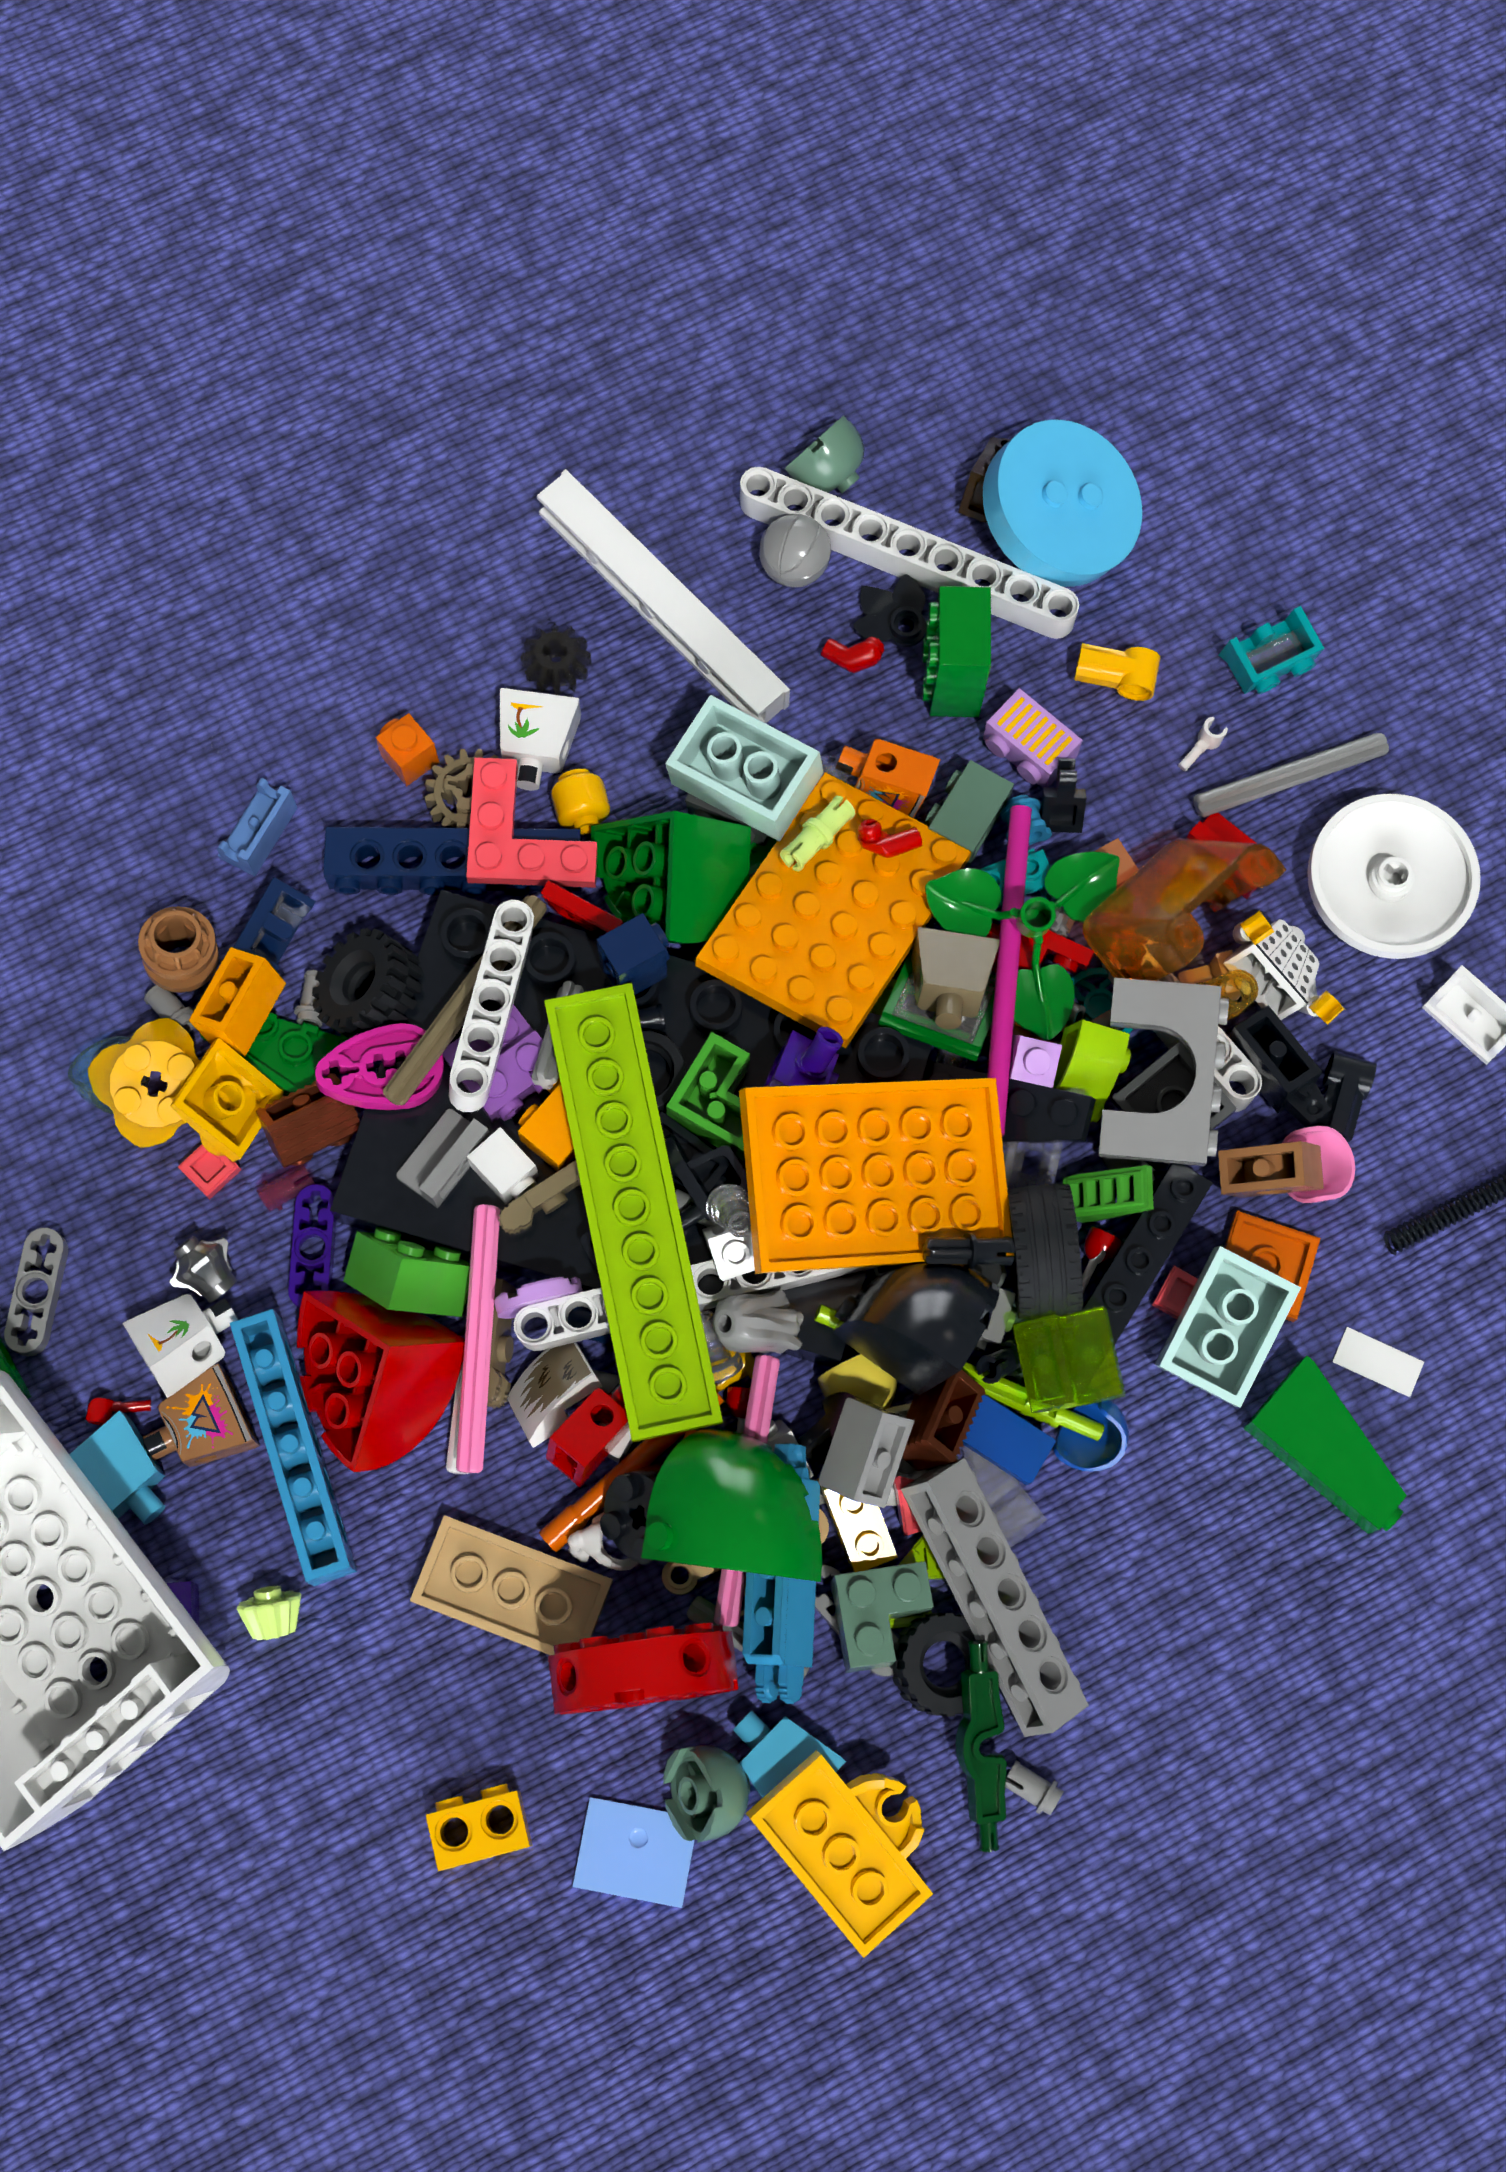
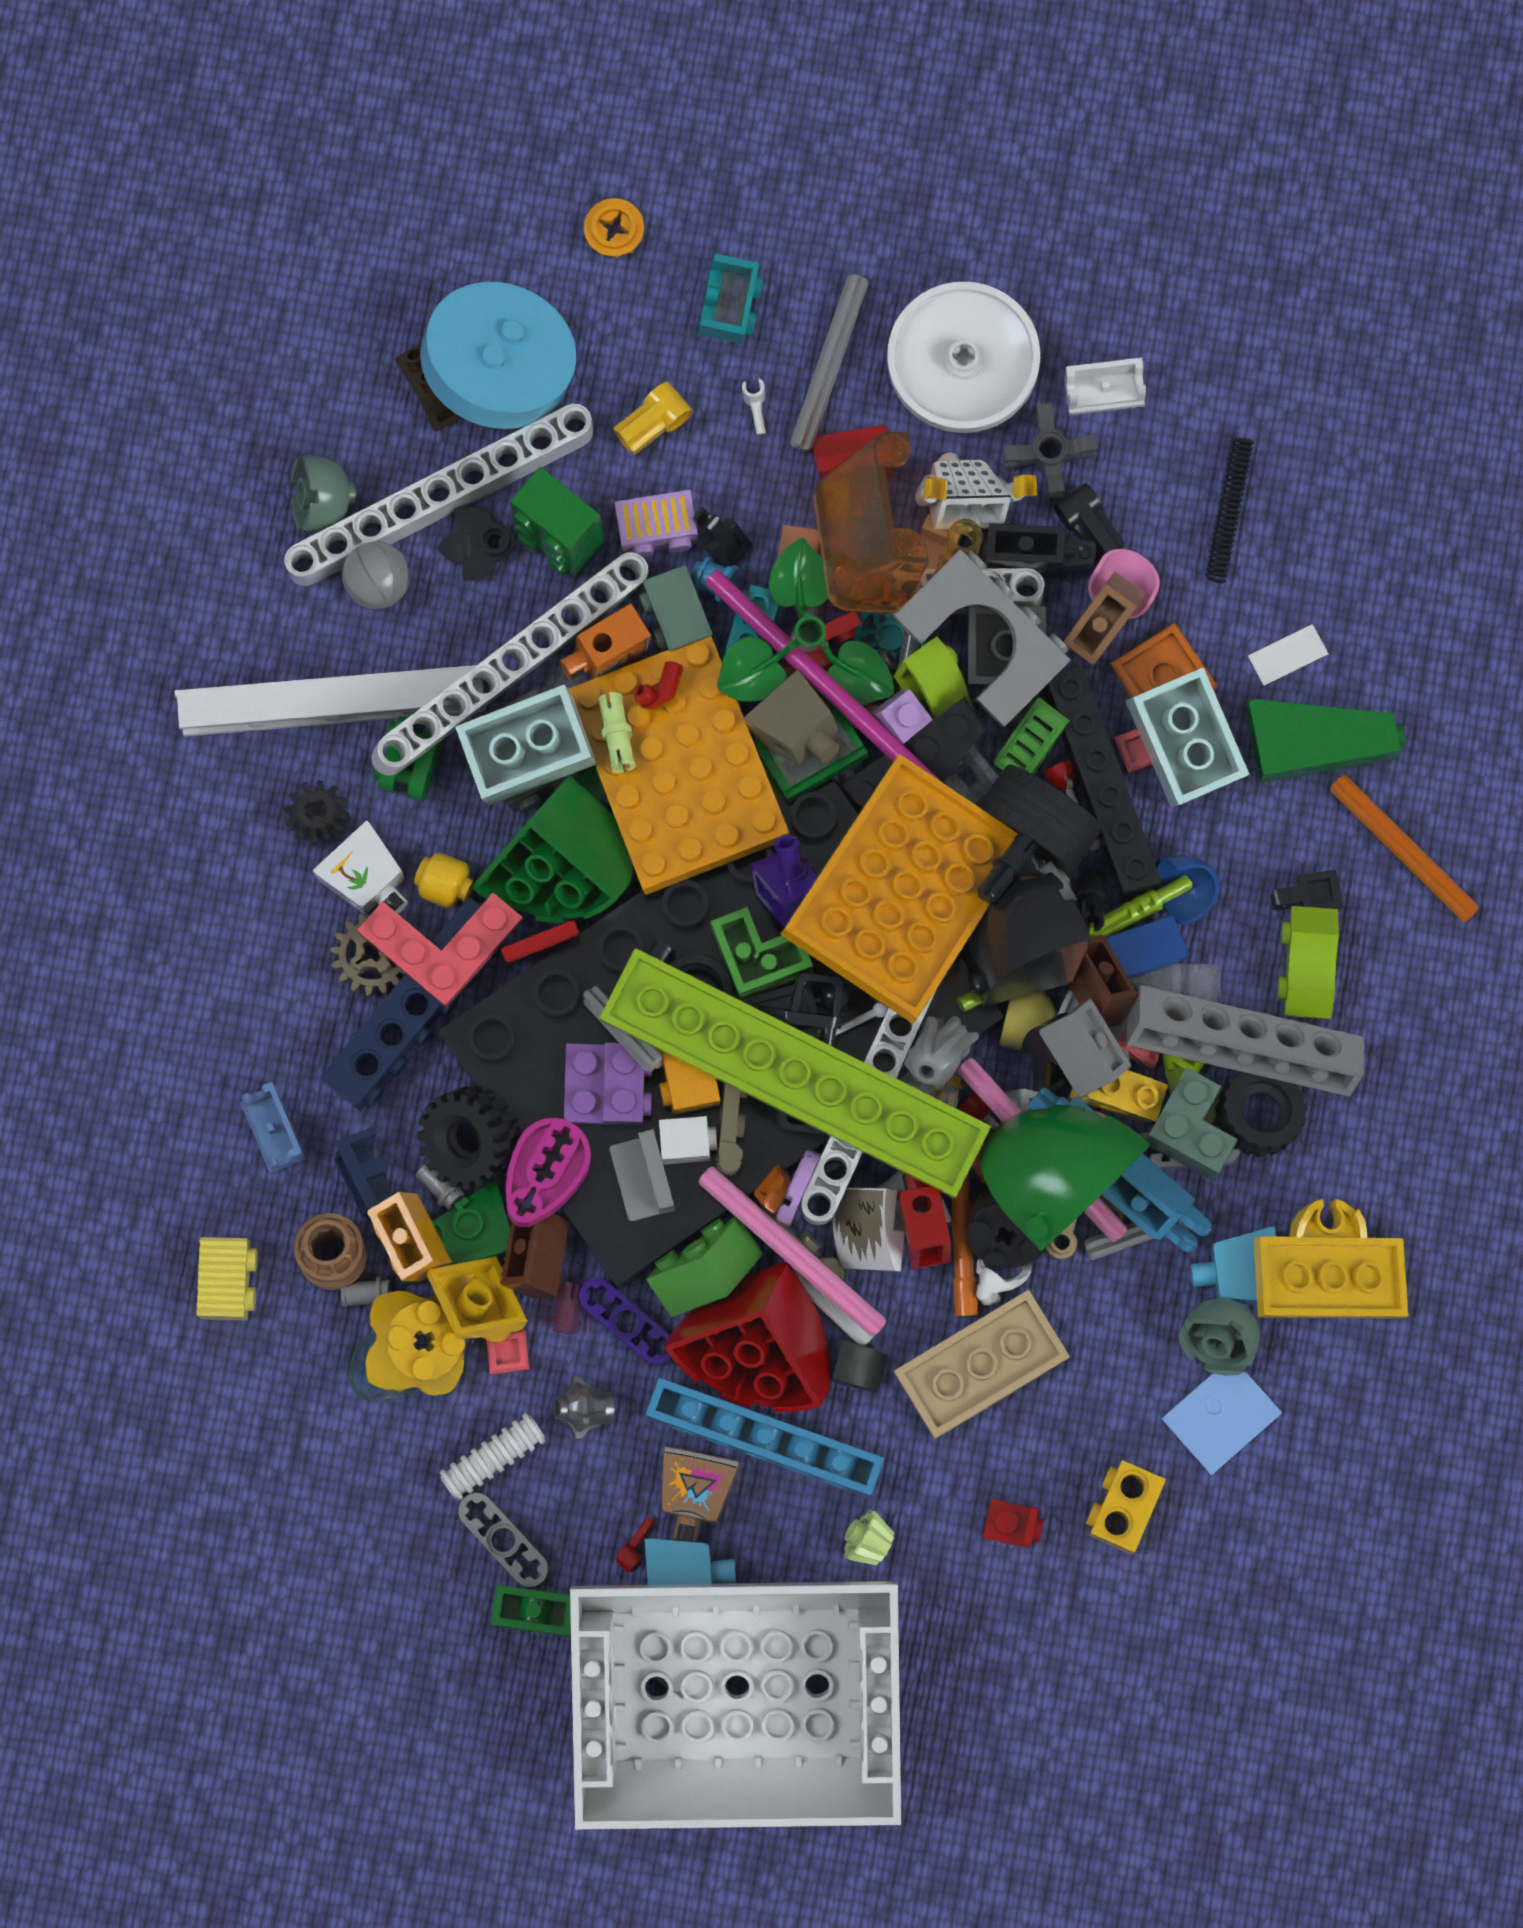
camera: 45 degrees left, 5 degrees up
white torso [123,1294,238,1398] -> none
orange brick [375,713,440,787] -> none
dark tan axle [383,895,547,1106] -> none
white beam [448,900,534,1112] -> none
red brick [548,1622,739,1715] -> none
dark blue brick [596,913,670,995] -> none
white bracket [702,1215,755,1281] -> none
clear cone [706,1184,751,1237] -> none
red arm [821,637,884,673] -> none
dark green piece [955,1640,1007,1852] -> none
light grey pin [1005,1760,1064,1815] -> none
clear neon green slope [1013,1306,1126,1413] -> none
none -> light yellow brick [196,1237,258,1321]
none -> white beam [371,552,648,776]
none -> green brick [373,716,445,802]
none -> white piece [440,1413,545,1501]
none -> light orange gear [584,198,644,259]
none -> orange tile [753,1165,790,1214]
none -> pearl dark grey brick [832,1340,888,1394]
none -> red bracket [982,1499,1044,1549]
none -> dark grey pin [1003,403,1097,501]
none -> black plate [1270,870,1343,911]
none -> lime brick [1277,906,1339,1019]
none -> orange axle [1330,775,1479,922]

